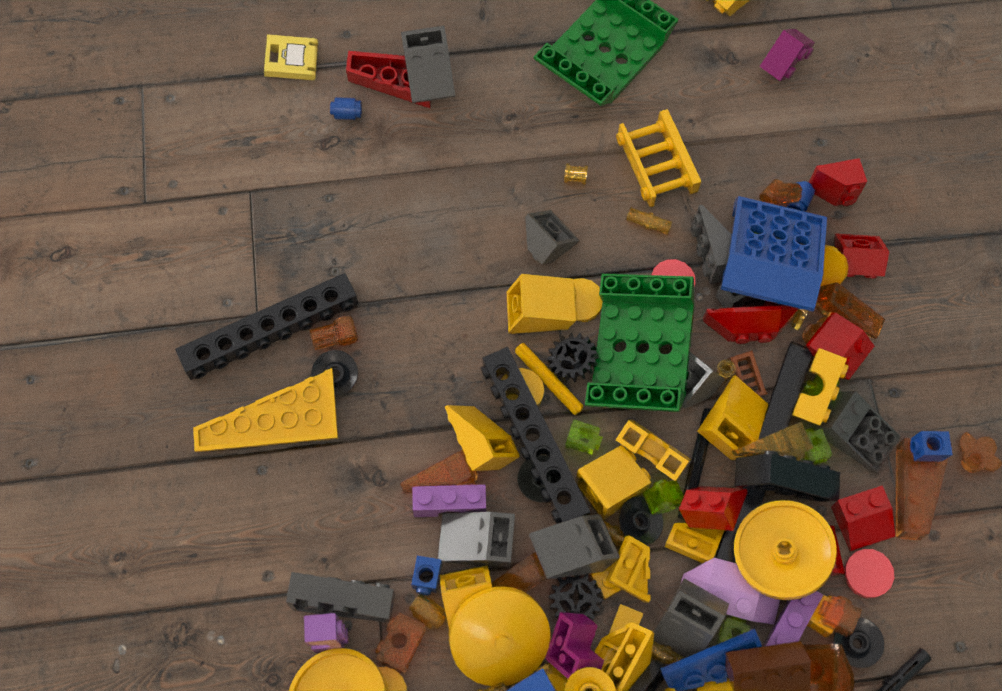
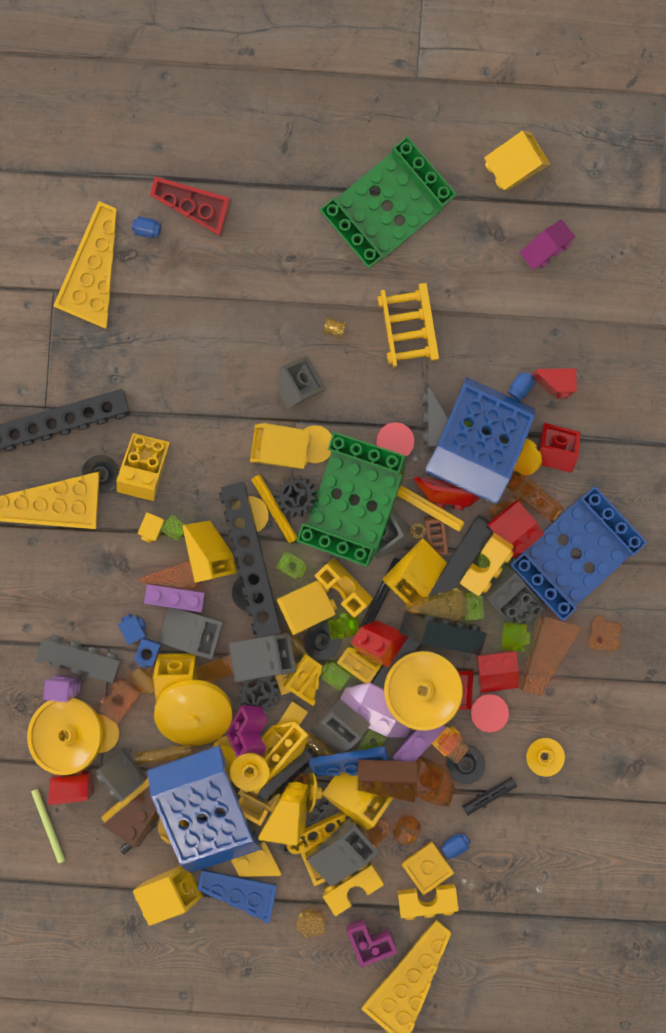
camera: 10 degrees right, 20 degrees up
light yellow container [264,34,318,80] -> none
clear orange piece [309,316,358,350] -> none
dark grey slope [401,26,455,103] -> none
clear yellow pin [626,207,672,235] -> none
clear orange piece [759,179,802,205] -> none
blue brick [910,431,953,462] -> none
none -> yellow wing [53,201,117,330]
none -> yellow slope [116,433,170,501]
none -> blue brick [118,614,147,645]
none -> yellow brick [137,512,166,543]
none -> clear neon green brick [160,514,187,541]
none -> clear neon green brick [321,661,351,691]
none -> yellow axle [397,486,464,531]
none -> clear neon green brick [502,622,530,652]
none -> blue slope [510,486,648,622]
none -> yellow dish [526,738,565,777]

